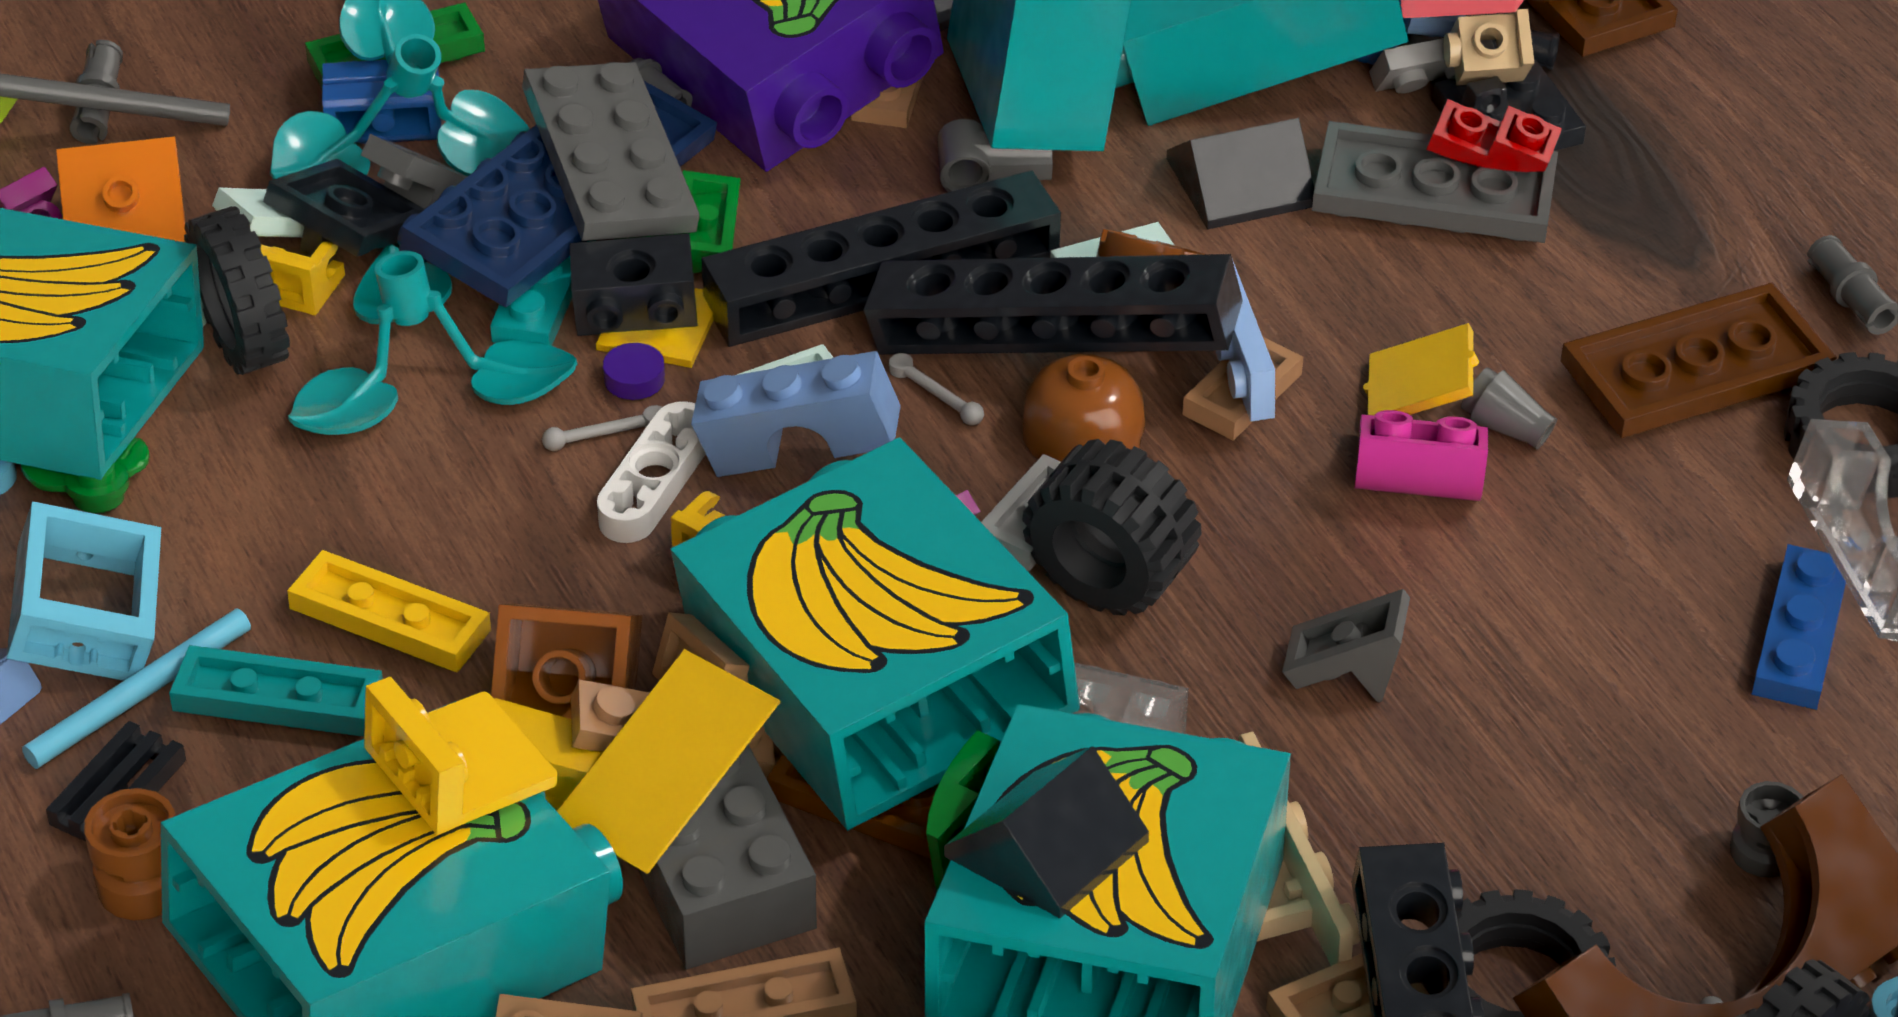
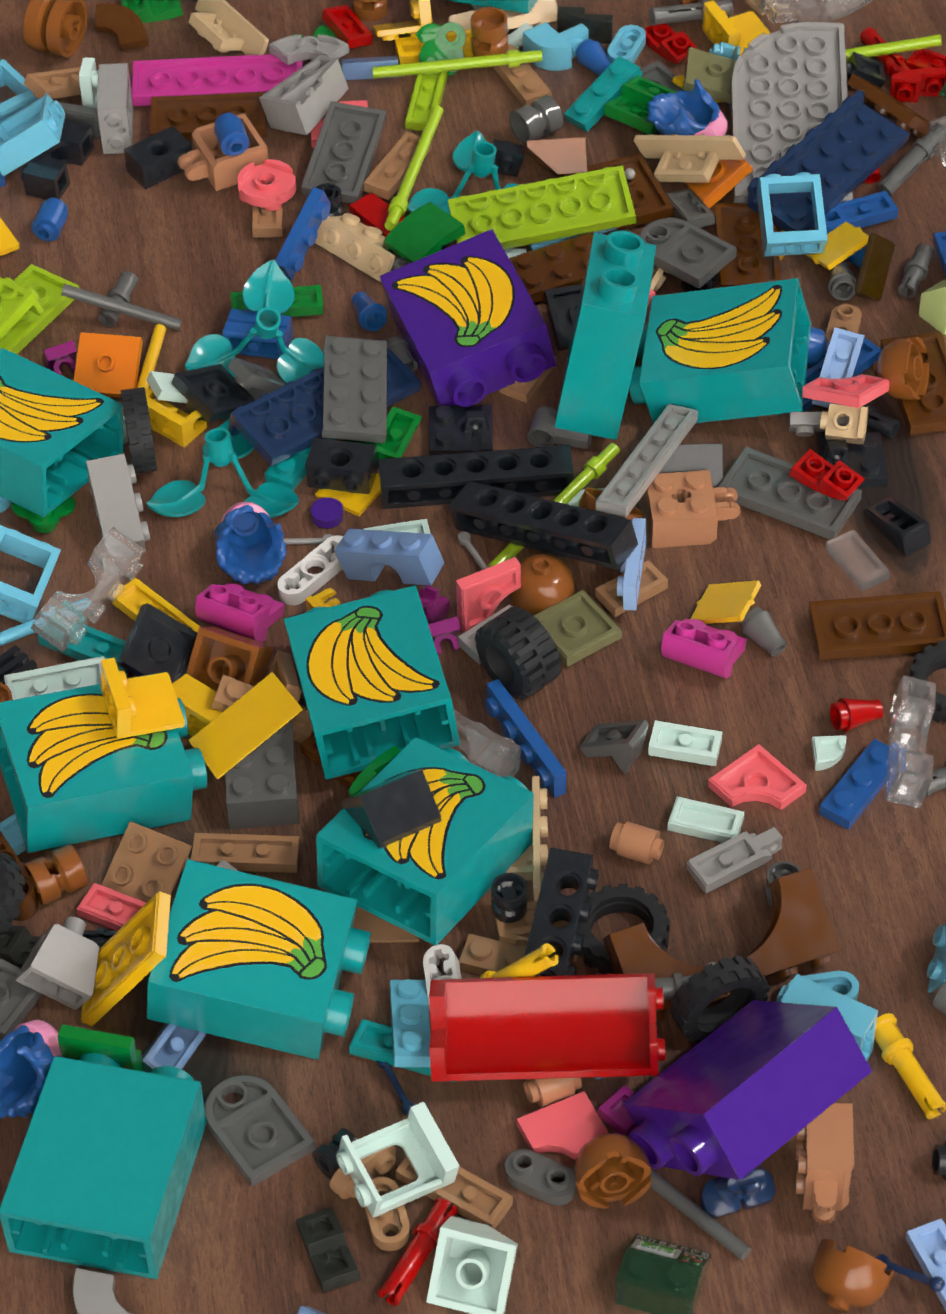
camera: 20 degrees right, 5 degrees up
none -> light aqua tile [4,656,105,700]
none -> clear arch [31,527,145,652]
none -> light grey wedge [86,454,150,561]
none -> black hinge [117,603,197,683]
none -> yellow bar [136,324,166,392]
none -> dark pink brick [195,583,285,642]
none -> blue hair [215,501,287,585]
none -> blue cone [351,292,387,331]
none -> black hinge [429,404,493,455]
none -> coral tile [456,557,521,632]
none -> blue plate [484,679,566,798]
none -> lime bar [487,443,620,567]
none -> black wheel [491,873,527,923]
none -> olive plate [534,590,622,667]
none -> light grey tile [596,404,698,517]
none -> nougat brick [609,821,664,865]
none -> nougat hinge [645,470,741,548]
none -> light aqua plate [648,720,723,766]
none -> light aqua tile [667,796,744,843]
none -> light grey hinge [686,827,782,894]
none -> coral tile [708,744,807,810]
none -> light aqua tile [811,735,846,771]
none -> clear tile [826,530,890,591]
none -> red cone [829,698,883,732]
none -> black slope [864,496,931,556]

